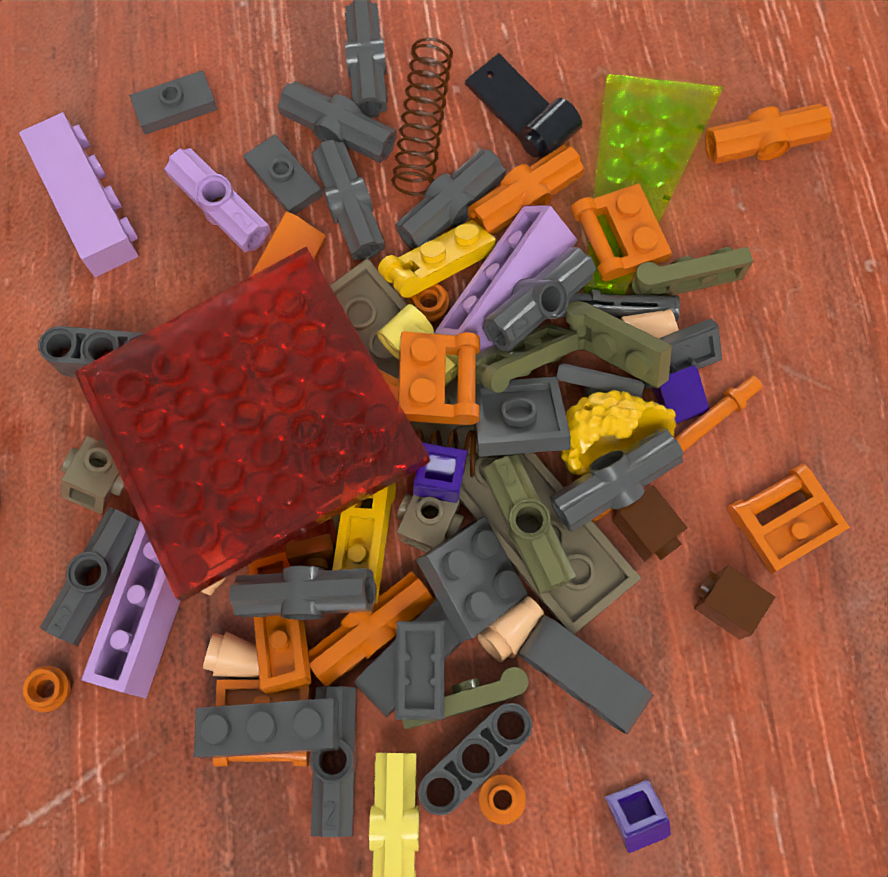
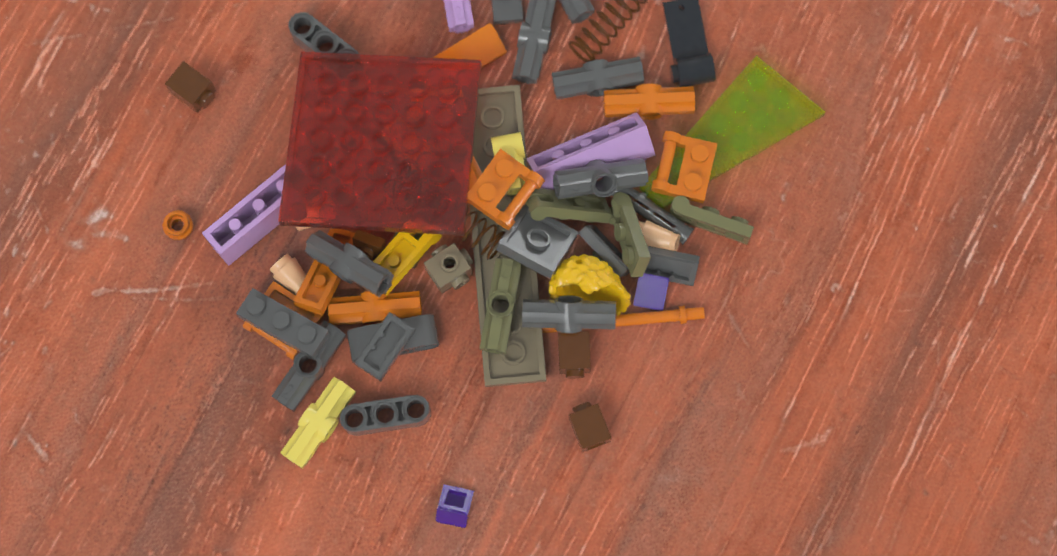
camera: 35 degrees right, 5 degrees up
dark grey piece [40,507,140,646] -> none
dark tan brick [60,436,131,514] -> none
yellow plate [378,220,496,298] -> none
olive plate [402,667,528,730] -> none
orange plate [408,283,449,322] -> none
dark purple slope [413,443,467,503] -> none
dark grey plate [417,516,528,642] -> none
light nougat cone [477,596,544,662] -> none
orange plate [478,774,526,825] -> none
dark grey beam [517,616,653,735] -> none
orange piece [705,103,832,164] -> none
orange plate [727,464,850,574] -> none

